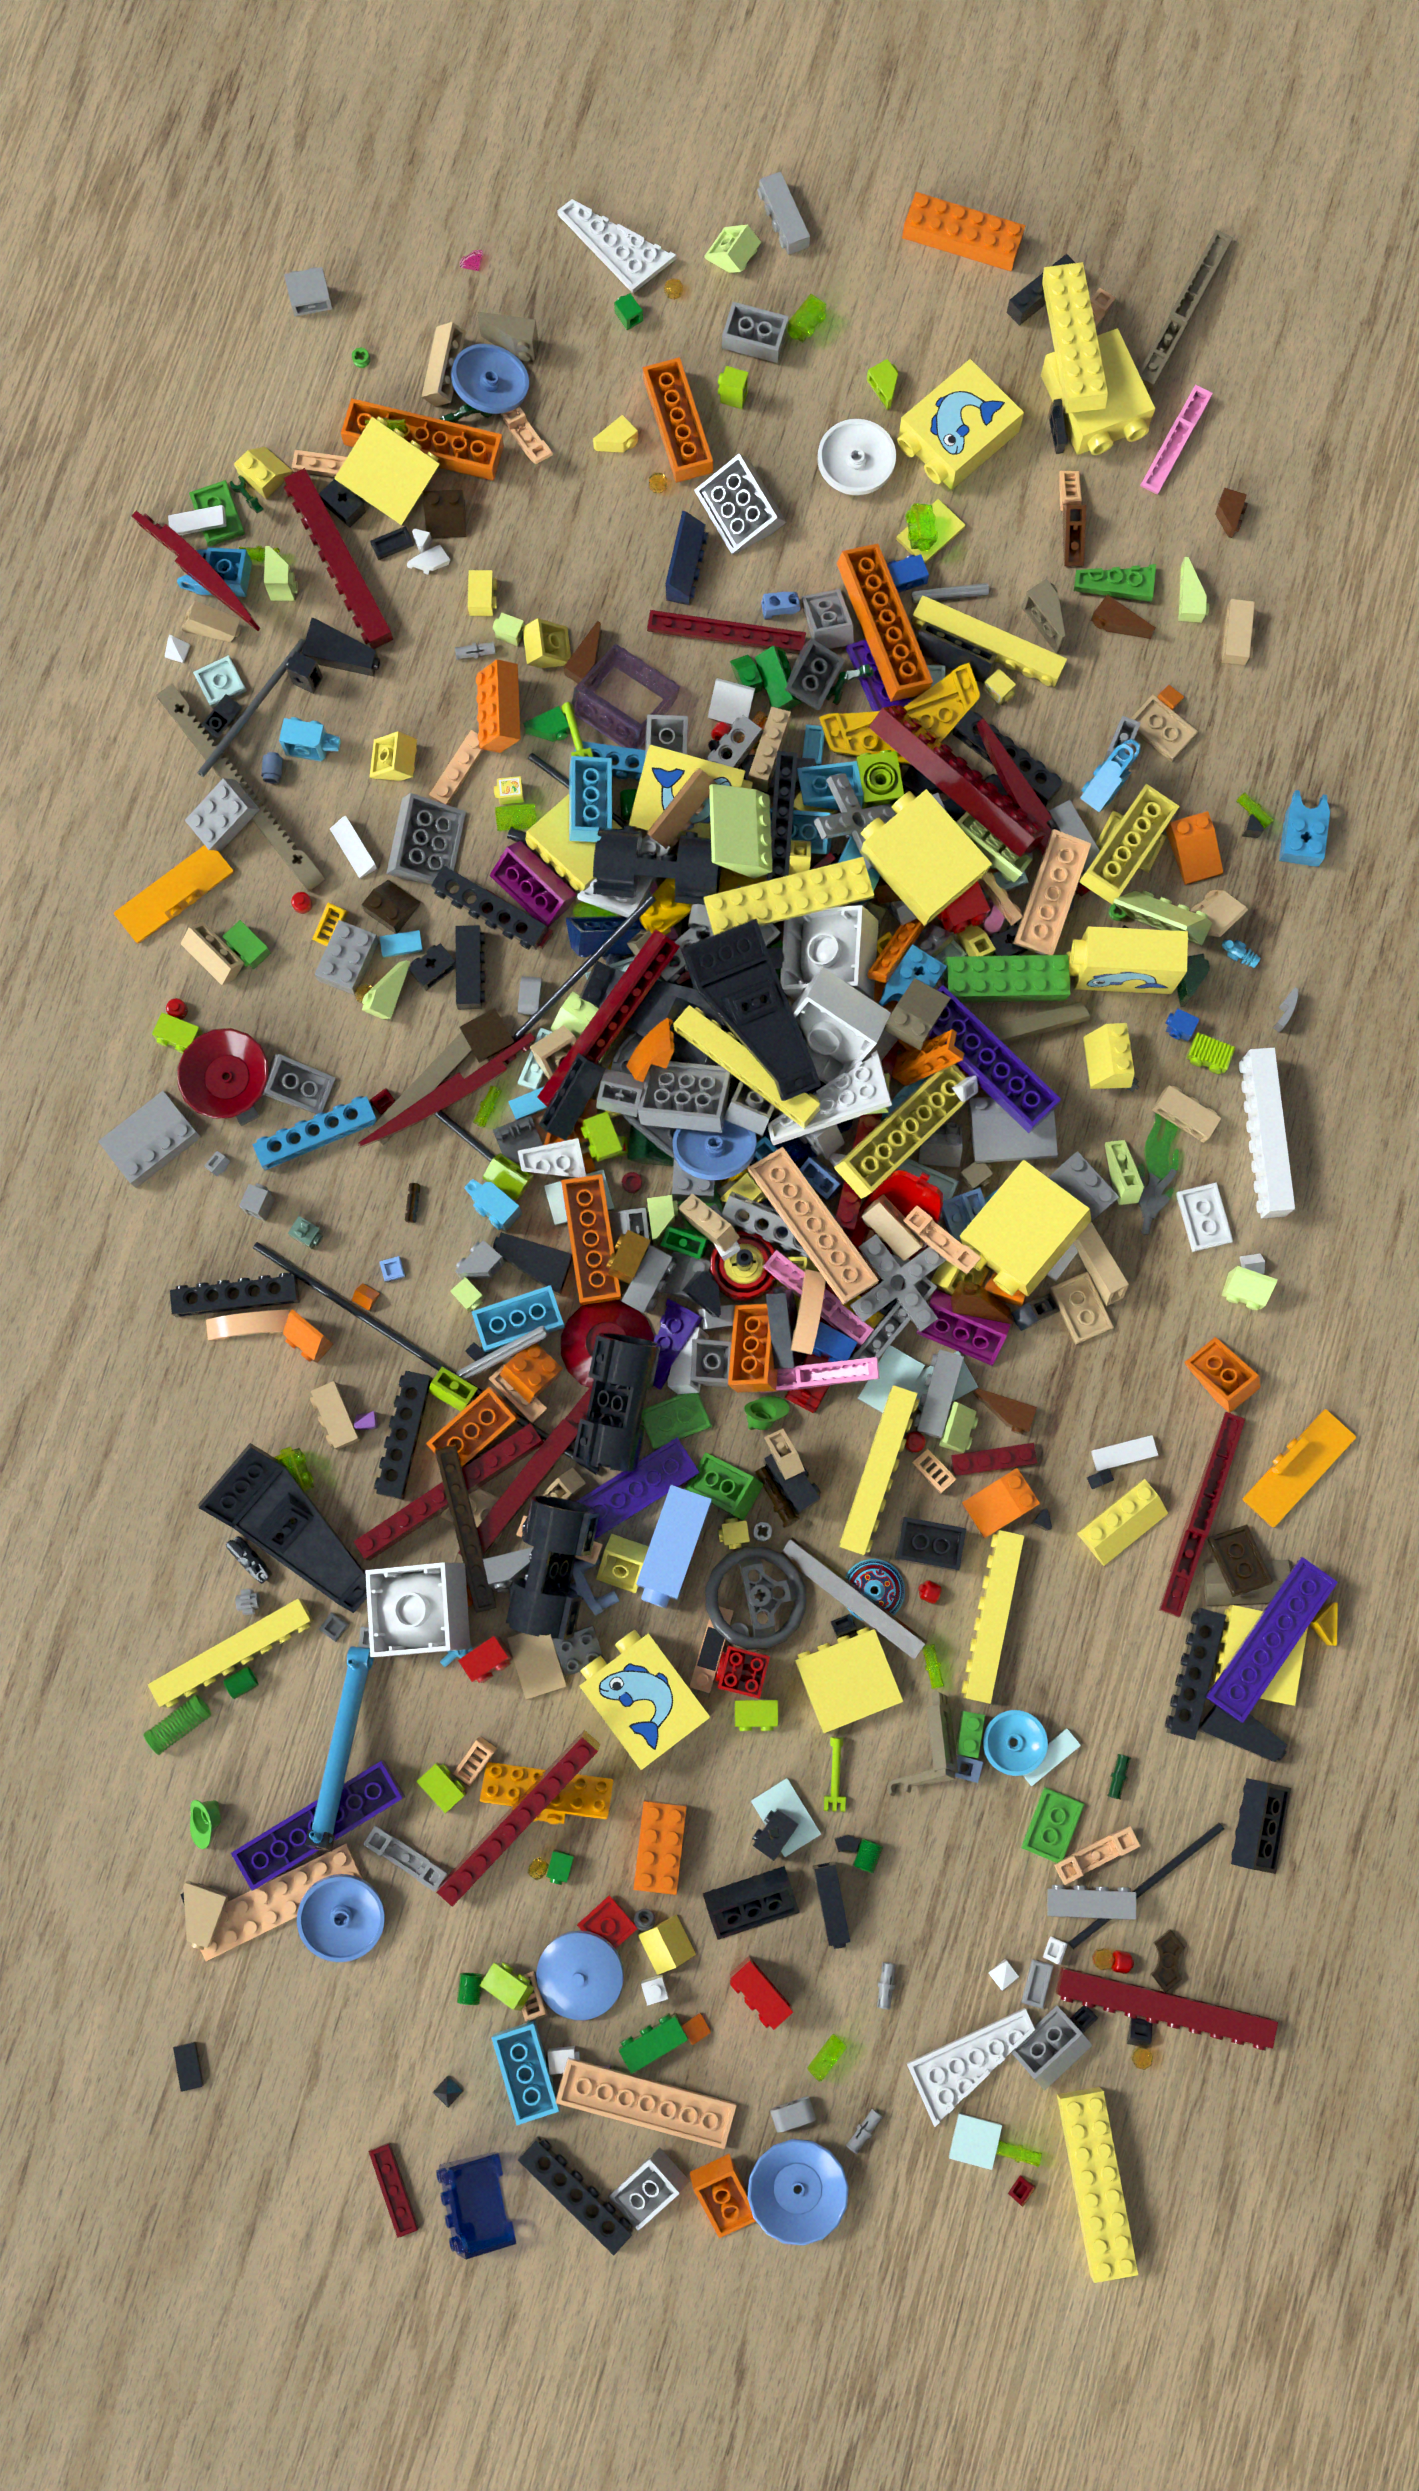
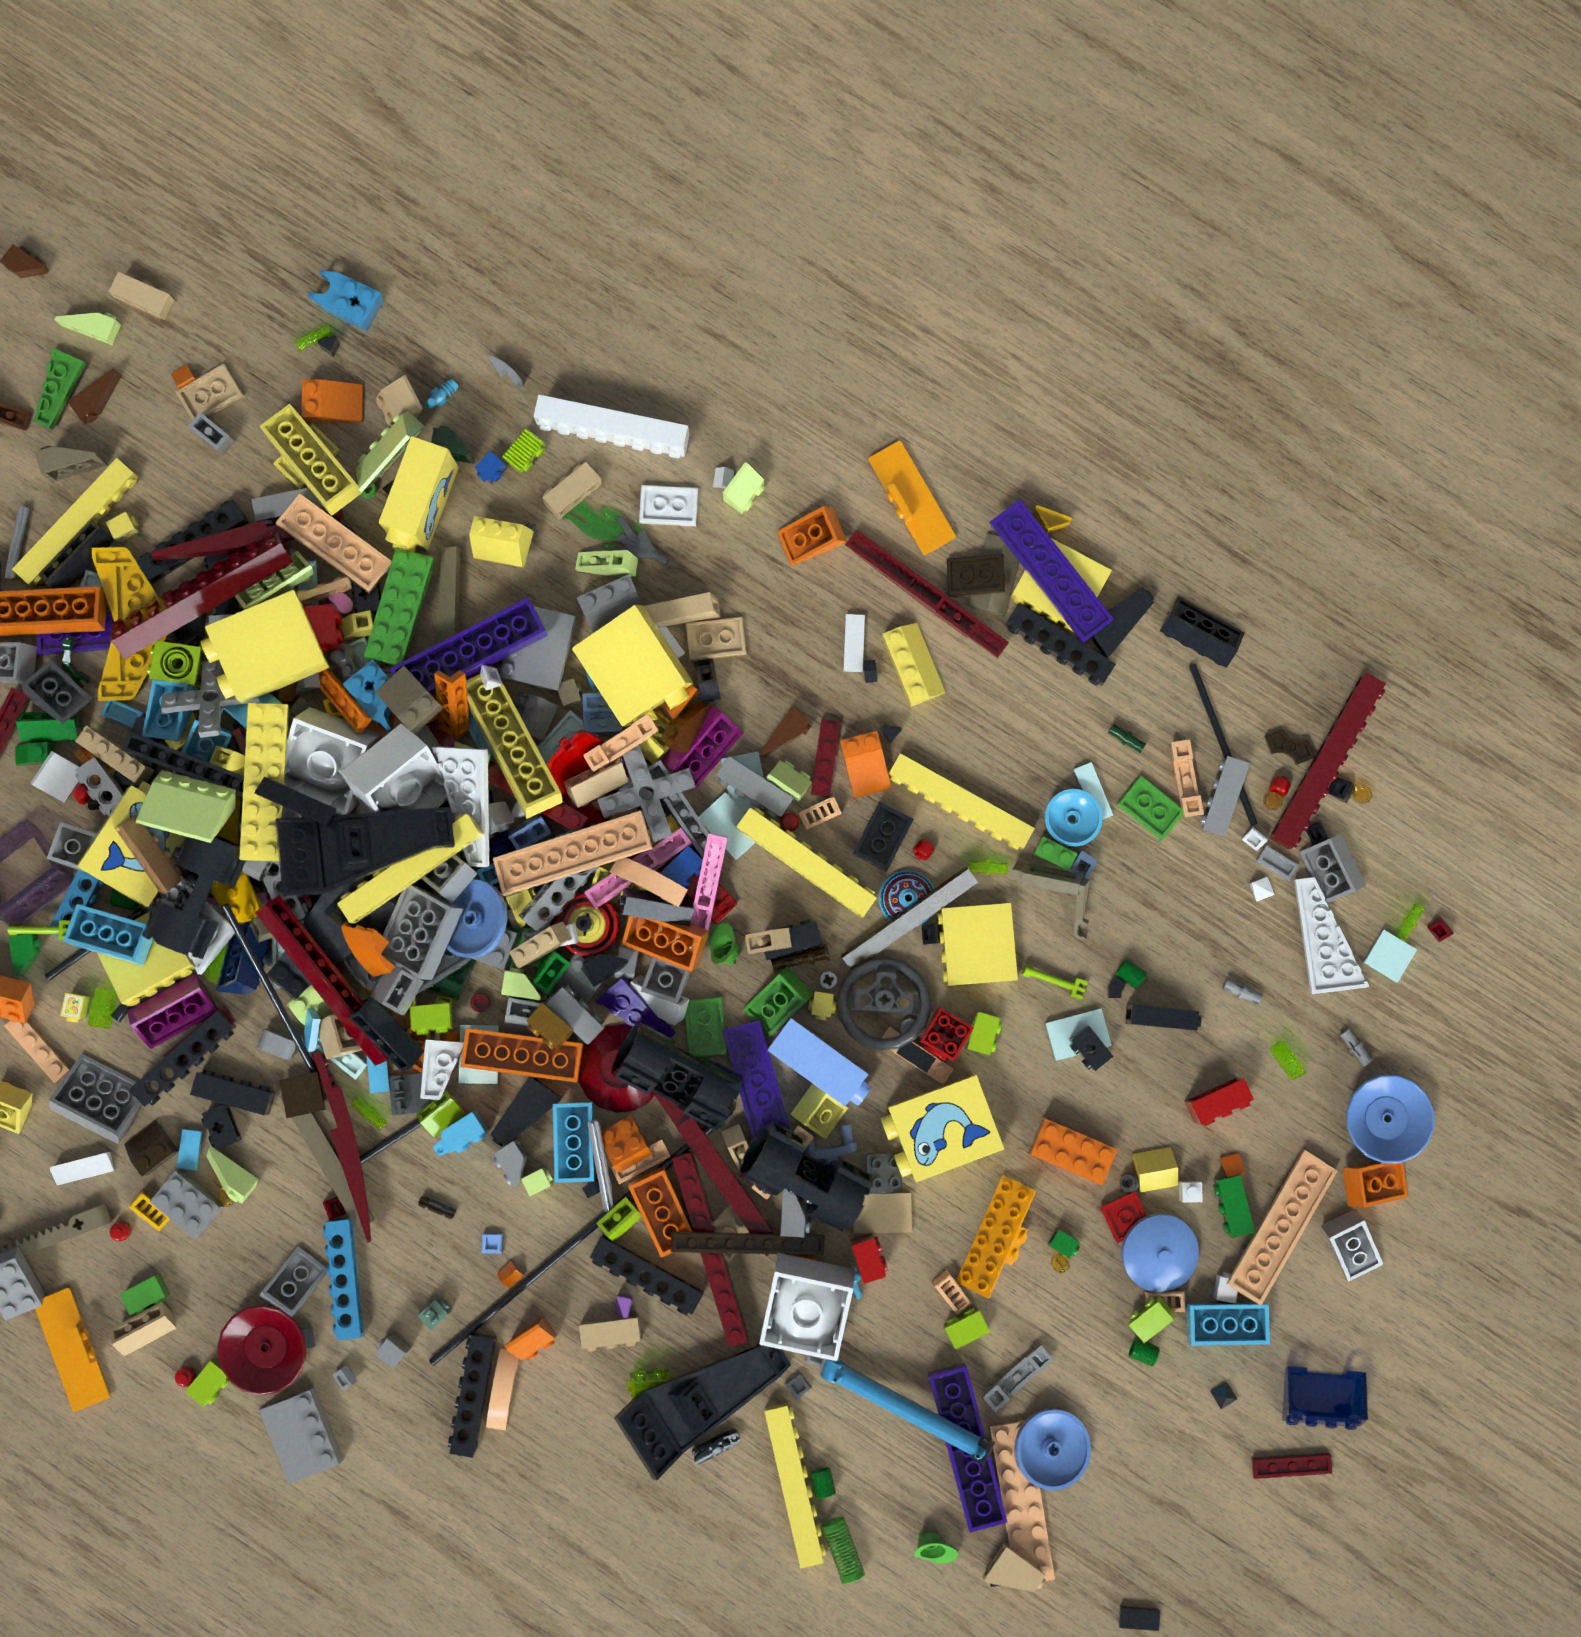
camera: 75 degrees left, 5 degrees up
light grey gear [235,1588,260,1615] -> none
dark red brick [436,1730,600,1907] -> none
black brick [518,2136,633,2256] -> none
black slope [703,1866,800,1940] -> none
light grey beam [770,2096,816,2133] -> none
light yellow brick [1057,2087,1138,2283] -> none
brick [1080,738,1141,812] -> none
none -> black slope [254,777,337,827]
none -> medium azure tile [303,1008,320,1052]

